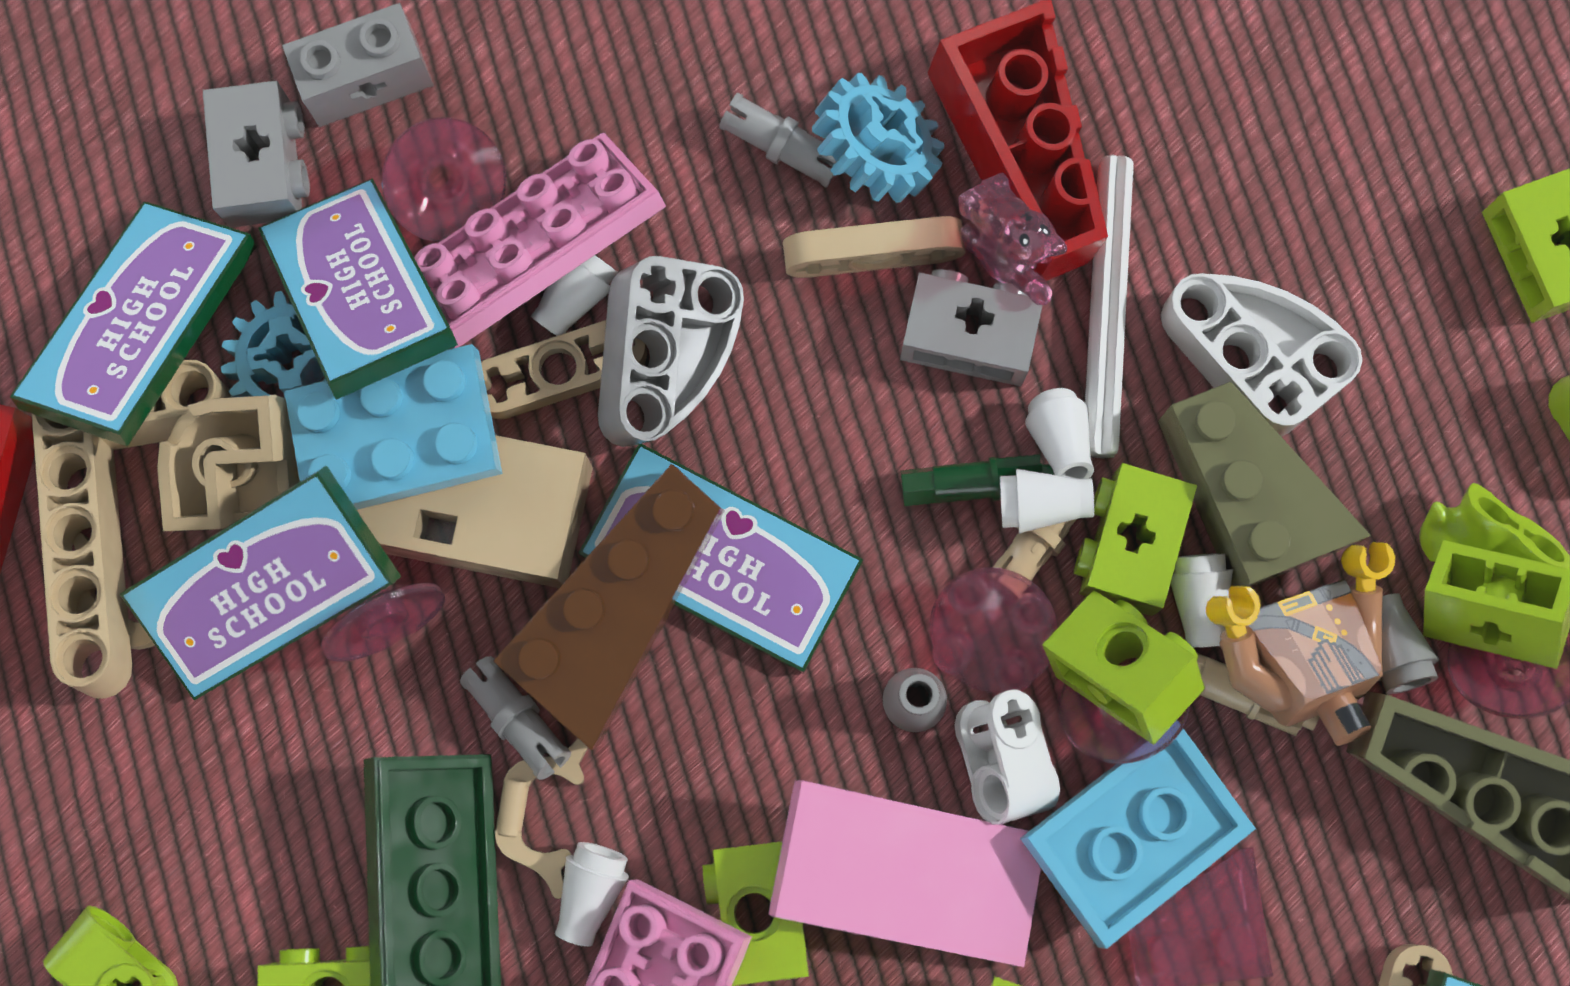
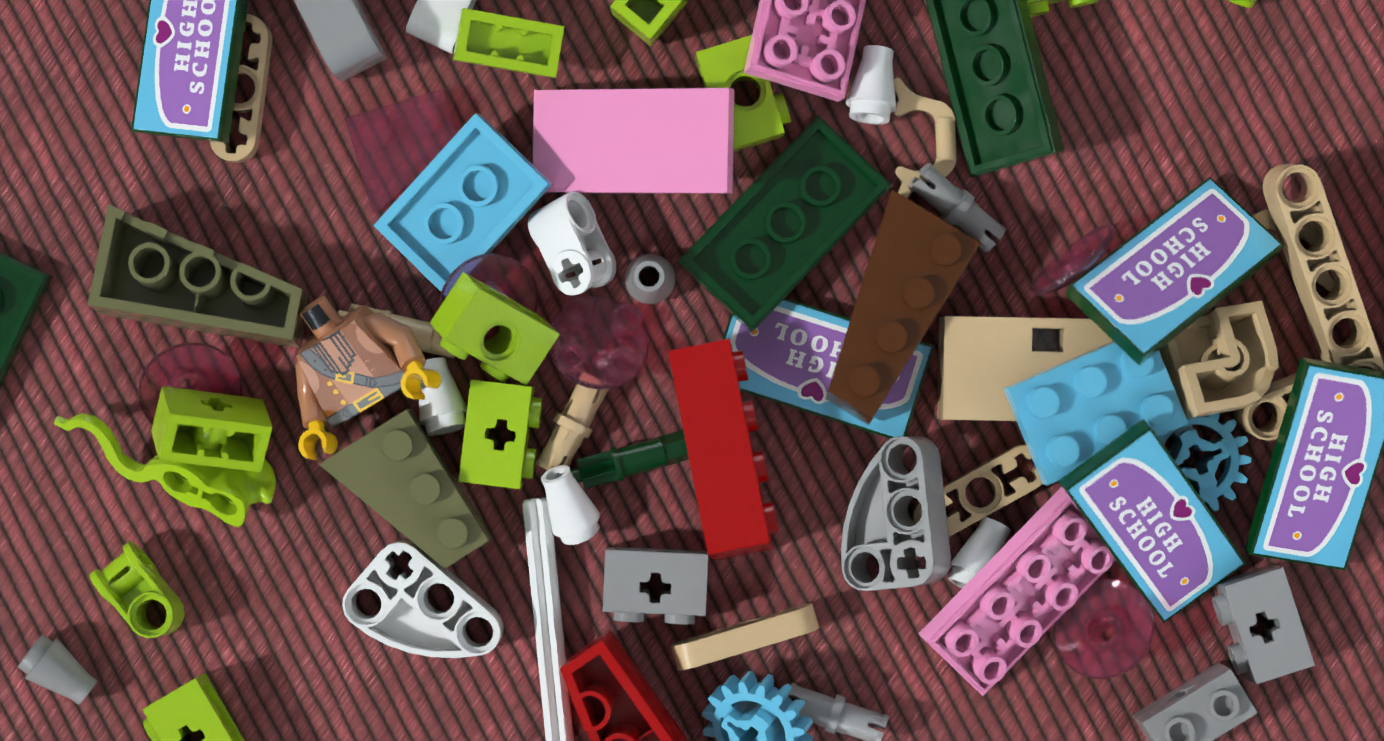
camera: 170 degrees right, 10 degrees up
clear pink animal [958,173,1067,305] -> none
white cone [1000,469,1094,534] -> none
light grey cone [1378,593,1439,694] -> none
none -> red wedge [668,339,779,561]
none -> dark green tile [678,115,892,333]

